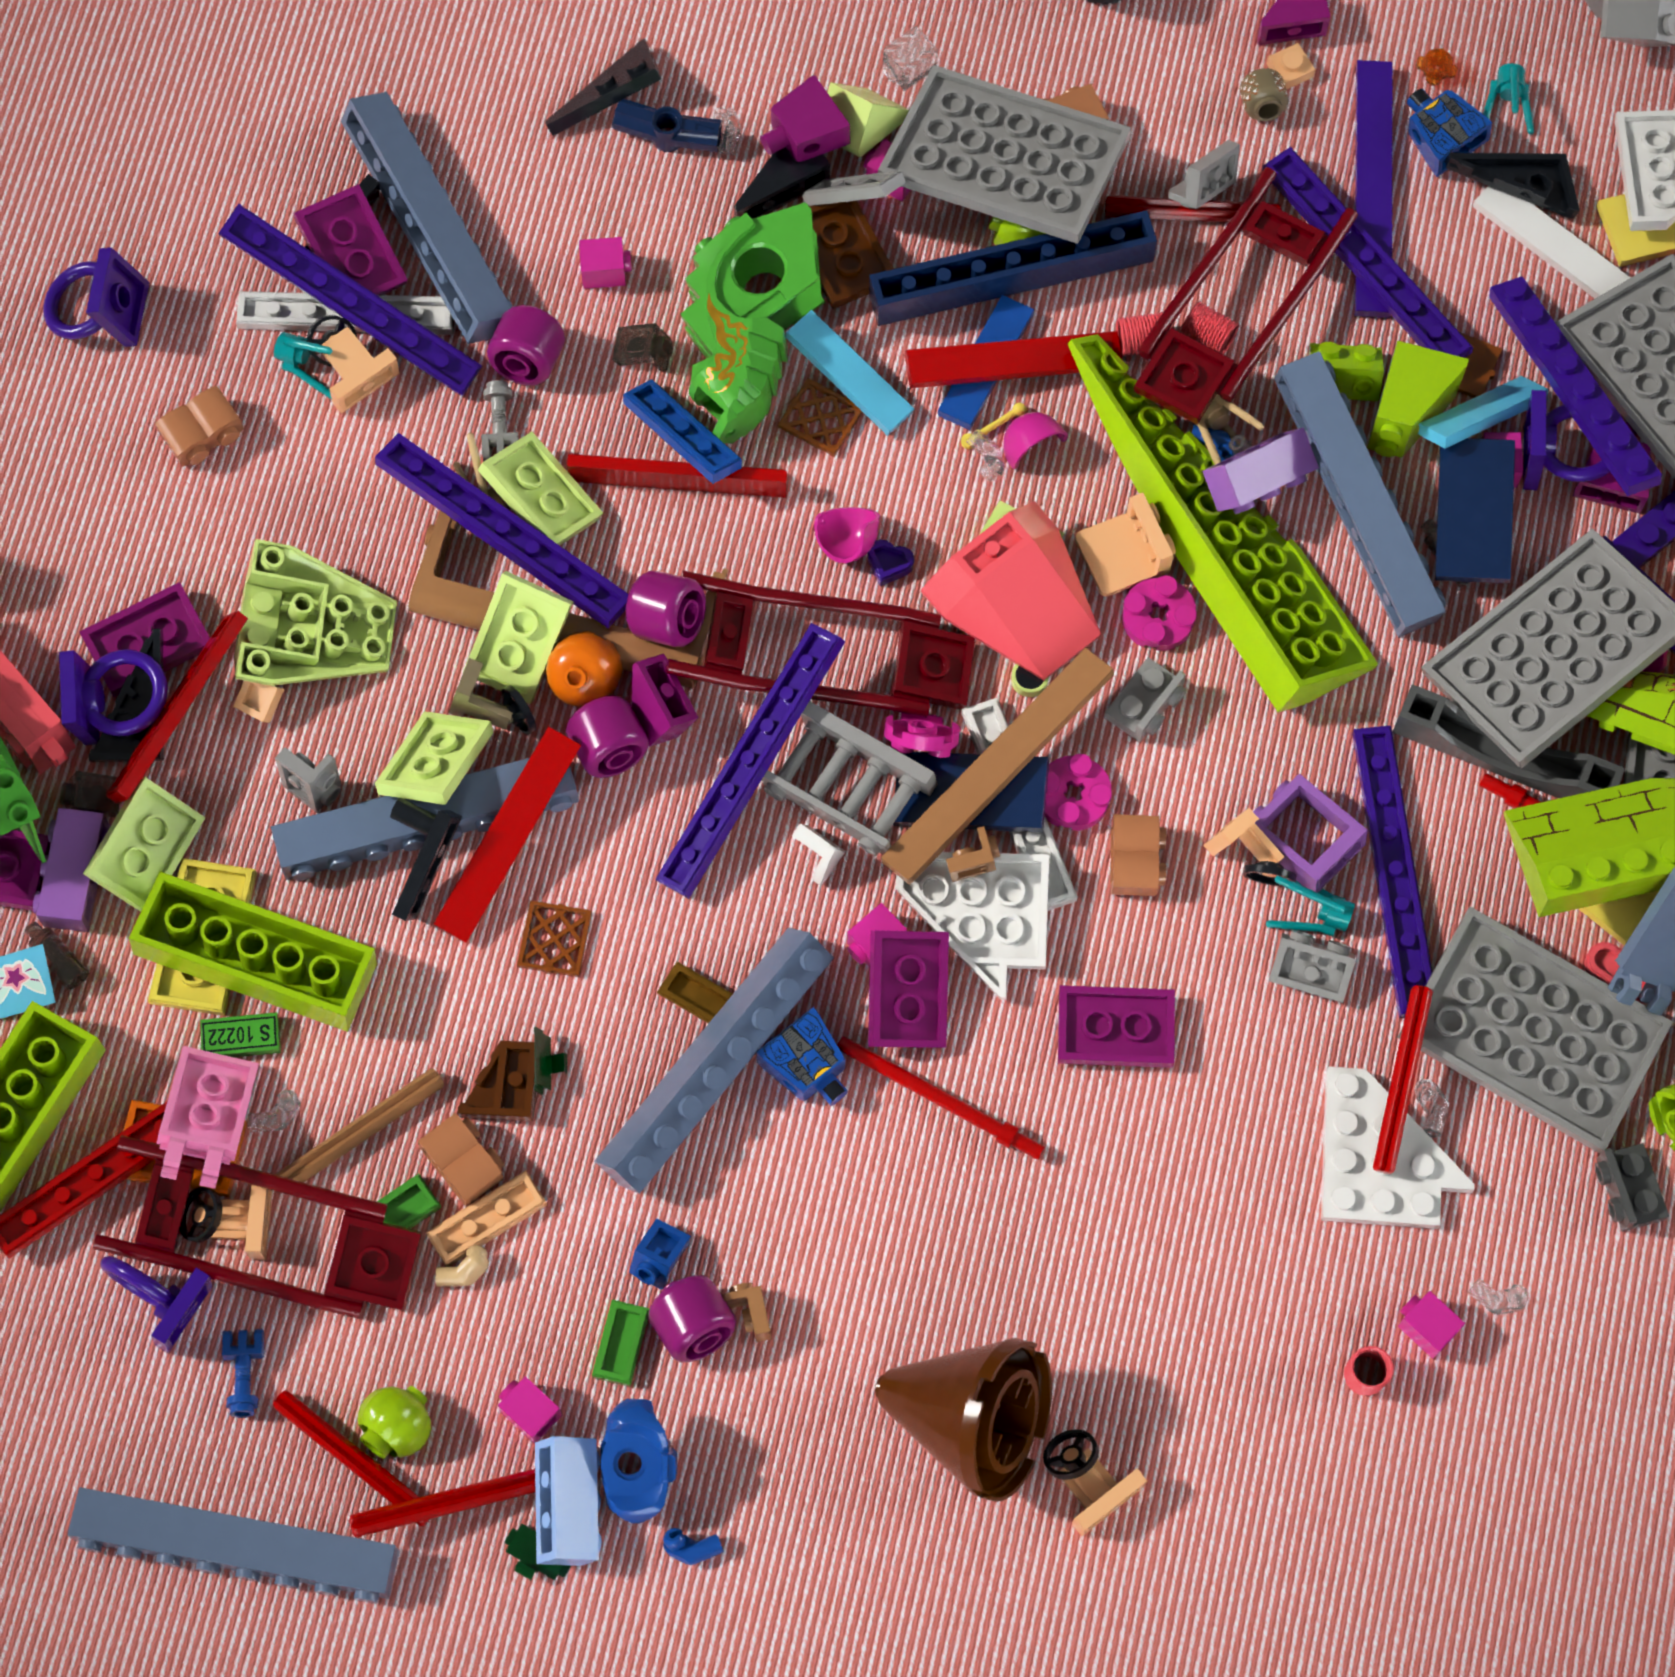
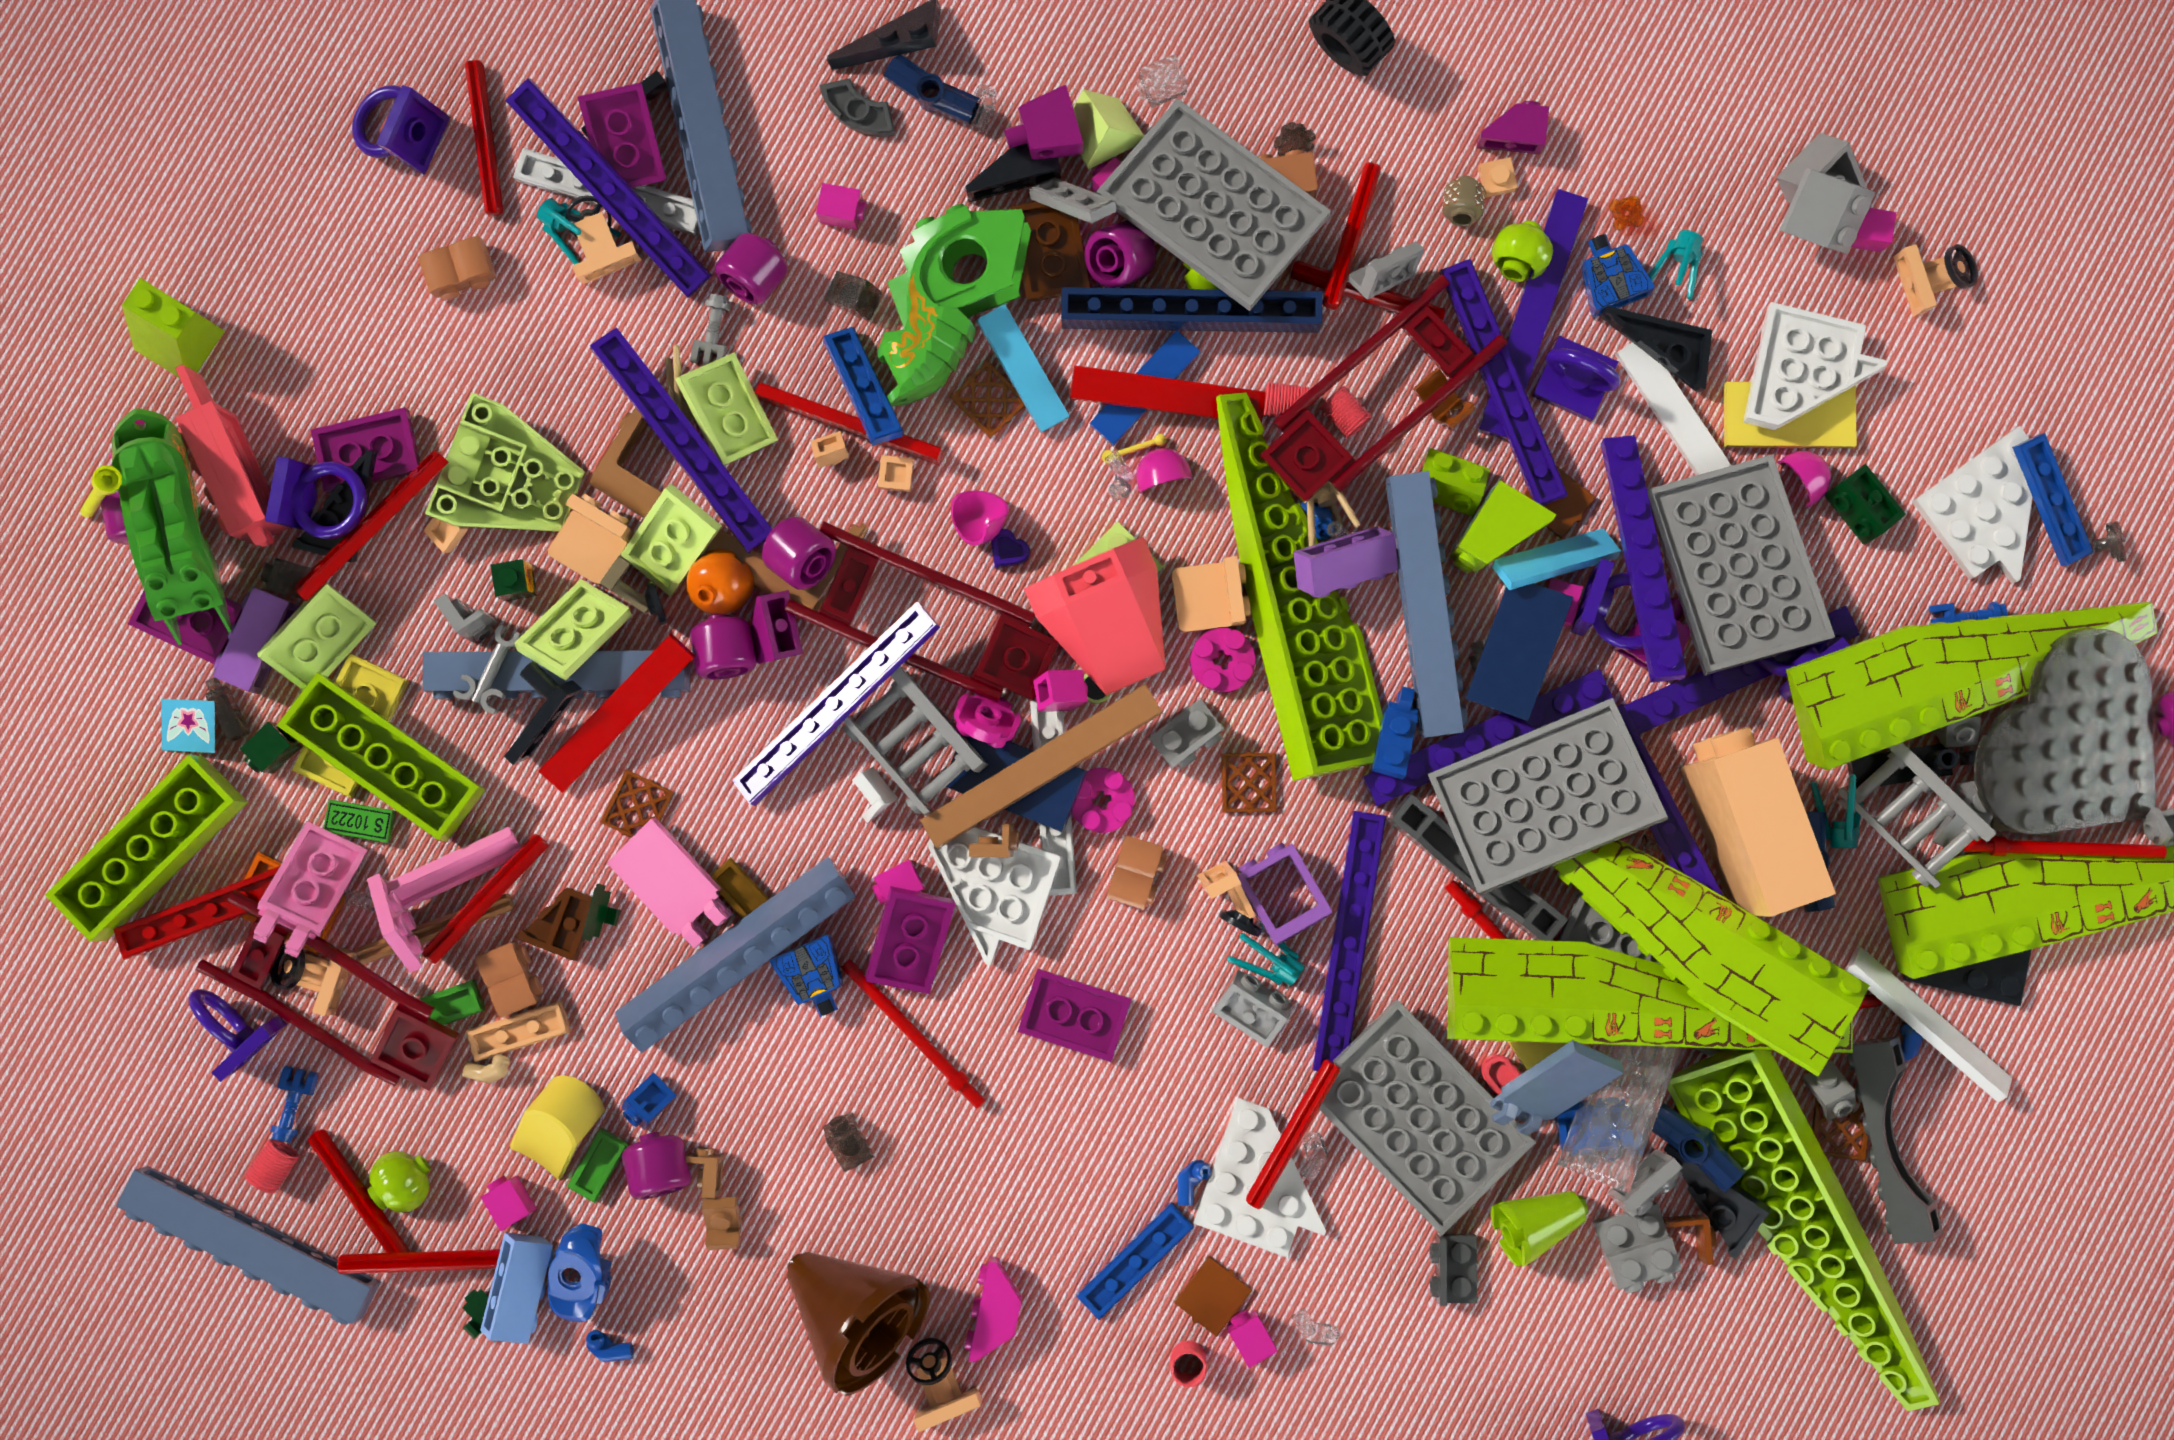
camera: 20 degrees right, 15 degrees up
none -> dark green brick [240,721,302,774]
none -> coral piece [245,1139,299,1194]
none -> bright pink bracket [367,827,522,973]
none -> red axle [422,834,549,964]
none -> light grey bar [453,624,522,714]
none -> red axle [465,60,504,216]
none -> dark green brick [490,559,537,601]
none -> light yellow piece [510,1075,606,1180]
none -> light nougat bracket [548,493,635,585]
none -> bright pink tile [607,817,733,949]
none -> medium nougat bracket [702,1197,742,1250]
none -> light nougat plate [810,431,849,468]
none -> dark grey tile [819,78,896,137]
none -> clear smoke bracket [823,1112,874,1173]
none -> light nougat plate [878,455,914,492]
none -> dark pink slope [964,1256,1022,1362]
none -> dark pink brick [1033,670,1088,712]
none -> blue tile [1076,1202,1194,1320]
none -> magenta head [1085,221,1157,288]
none -> dark orange piece [1173,1256,1252,1337]
none -> blue arm [1177,1160,1211,1206]
none -> dark orange window [1221,752,1277,814]
none -> clear smoke plant [1274,122,1316,156]
none -> red axle [1322,162,1381,310]
none -> dark purple plate [1362,669,1613,806]
none -> blue hinge [1372,686,1418,779]
none -> dark orange bracket [1413,368,1476,428]
none -> lime plant [1492,221,1553,282]
none -> dark purple tile [1532,336,1621,422]

